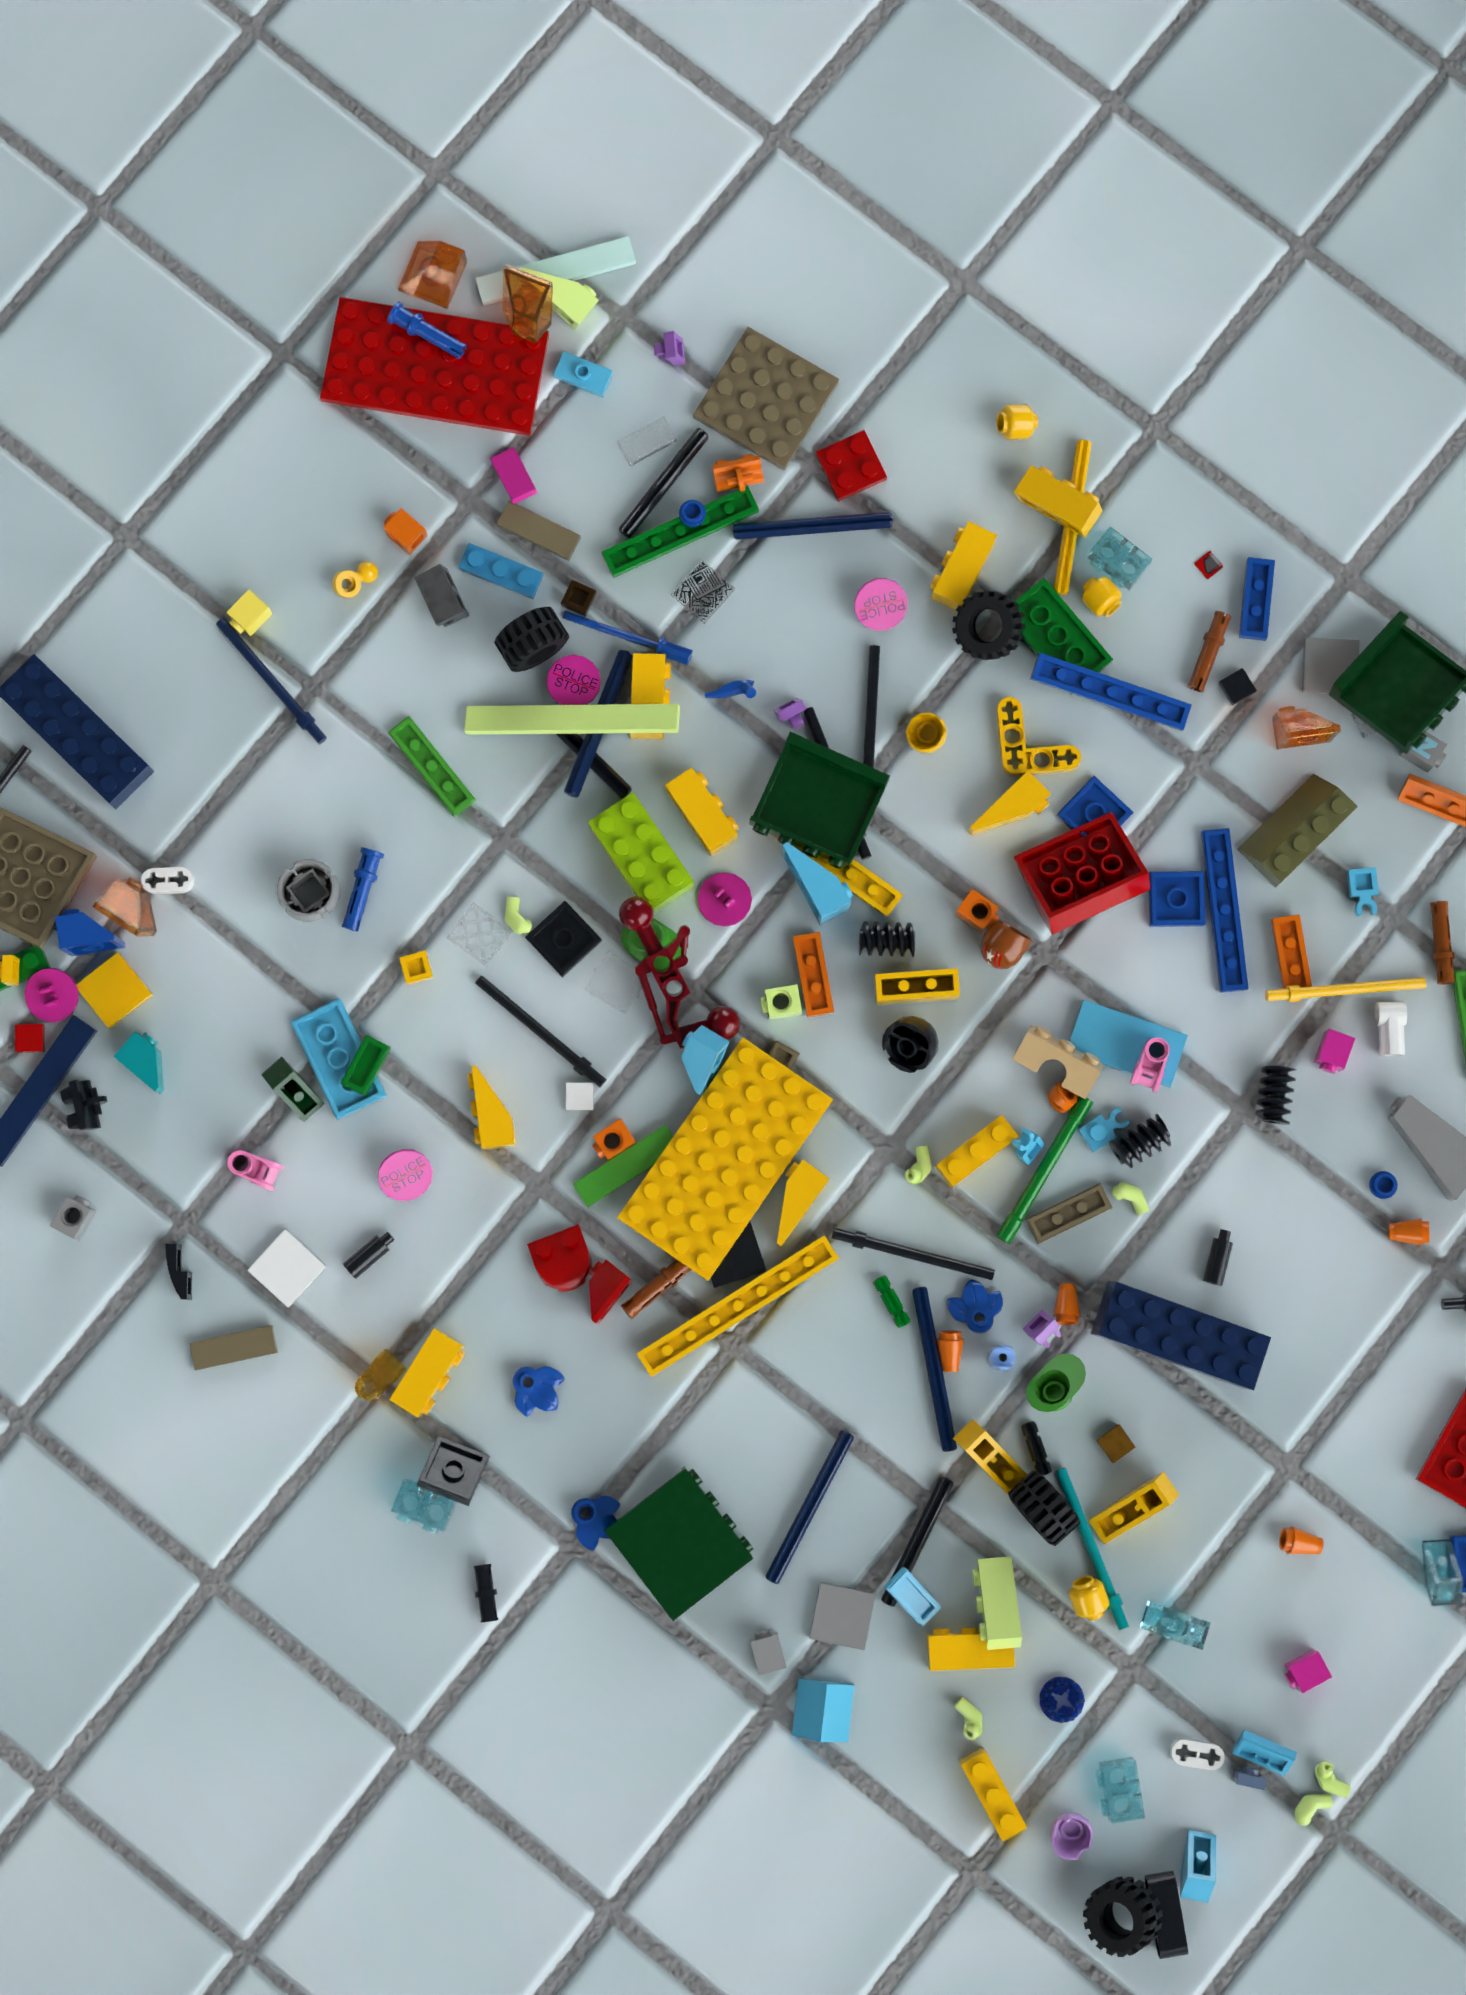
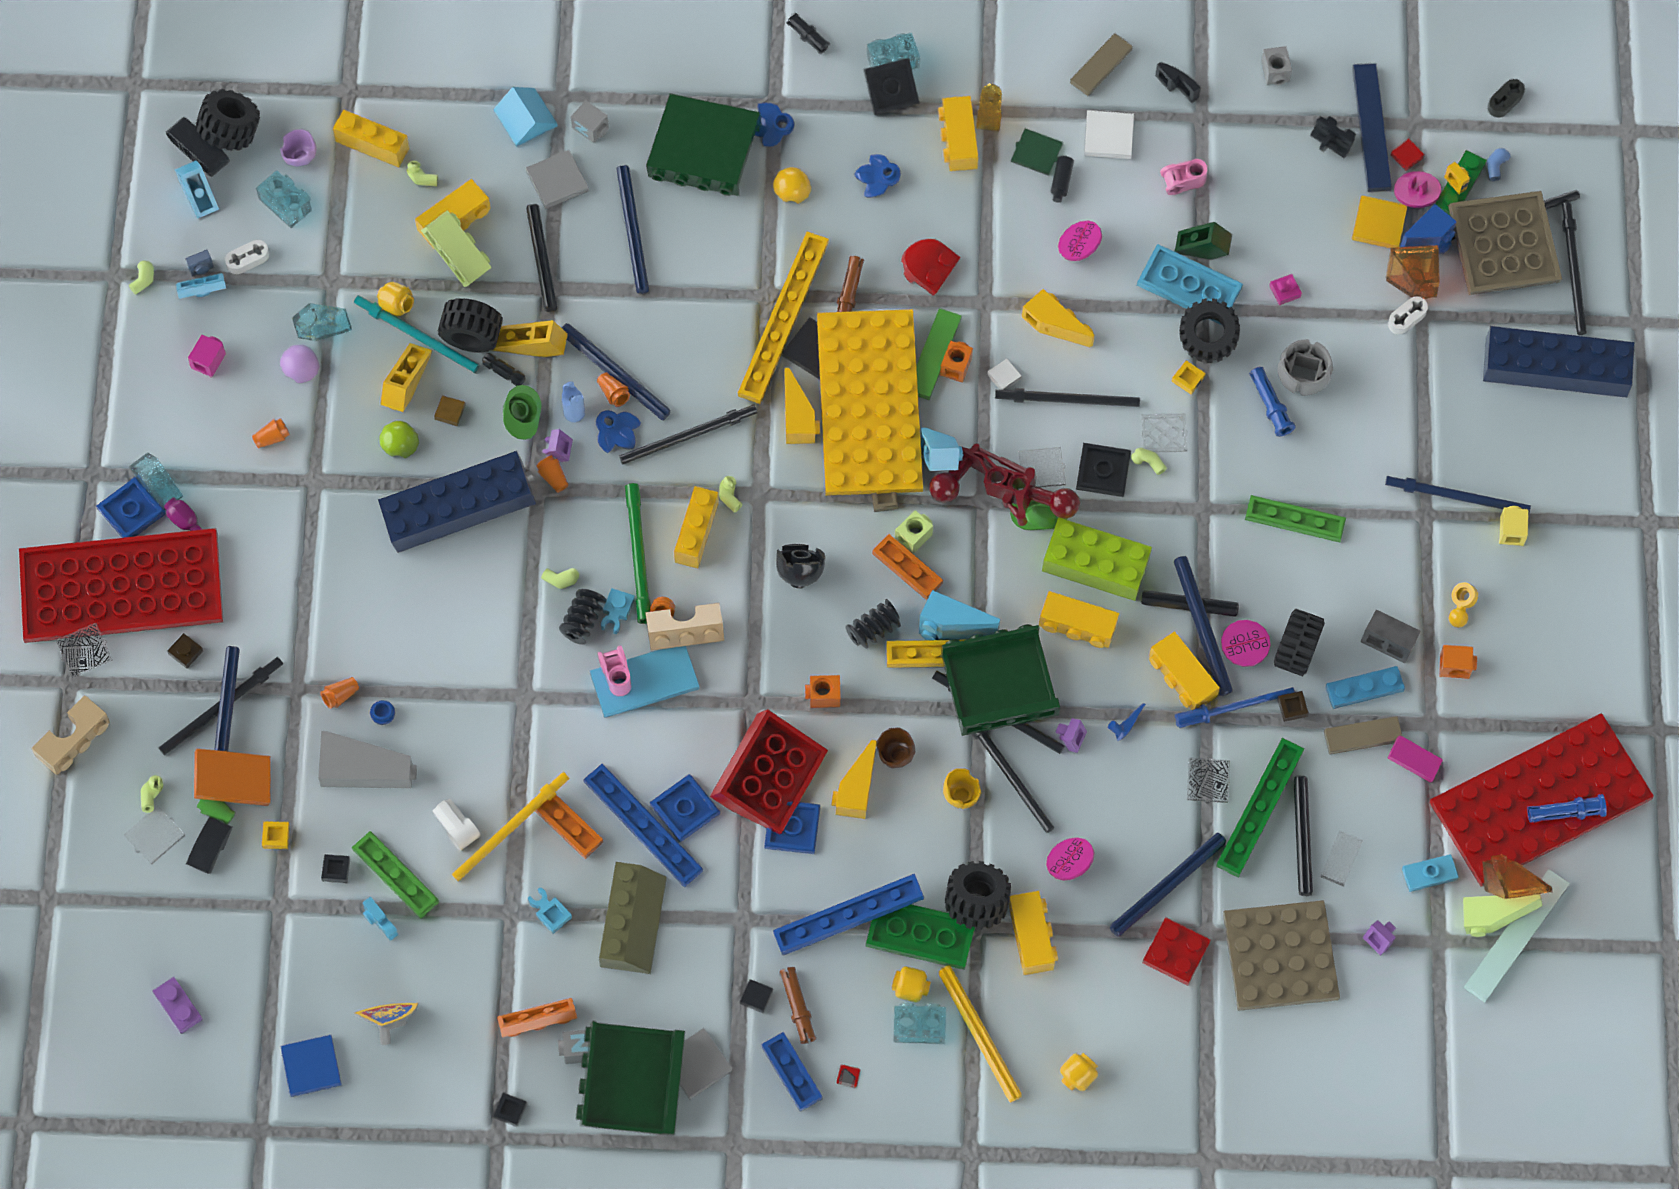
camera: 140 degrees right, 15 degrees down
teal slope [113,1032,164,1094] -> none
green tile [340,1035,391,1097] -> none
clear orange slope [398,241,467,309] -> none
yellowish green tile [464,704,680,735] -> none
red slope [589,1260,633,1324] -> none
blue plate [679,500,706,527] -> none
dark pink piece [698,873,752,927] -> none
orange hips [712,454,764,492] -> none
green axle [873,1275,910,1328] -> none
yellow brick [874,968,960,1005] -> none
medium azure tile [884,1567,942,1628] -> none
dark orange helmet [981,920,1032,969] -> none
yellow beam [997,697,1081,776] -> none
medium azure plate [1012,1127,1045,1166] -> none
yellow brick [1014,465,1102,538] -> none
dark tan tile [1025,1183,1113,1244] -> none
clear blue gear [1039,1677,1085,1723] -> none
black cylinder [1203,1229,1233,1286] -> none
black piece [1255,1065,1296,1125] -> none
clear orange slope [1272,706,1341,750] -> none
dark pink brick [1314,1029,1355,1074] -> none
yellowish green arm [1315,1761,1351,1798] -> none
dark orange pin [1430,901,1455,985] -> none
none -> magenta plant [164,497,202,531]
none -> lavender hair [280,345,320,383]
none -> lime hair [379,421,419,458]
none -> yellow hair [773,167,811,204]
none -> reddish brown hair [876,727,916,769]
none -> clear green piece [1011,128,1063,176]
none -> black tyre [1180,298,1240,363]
none -> dark pink tile [1269,274,1302,306]

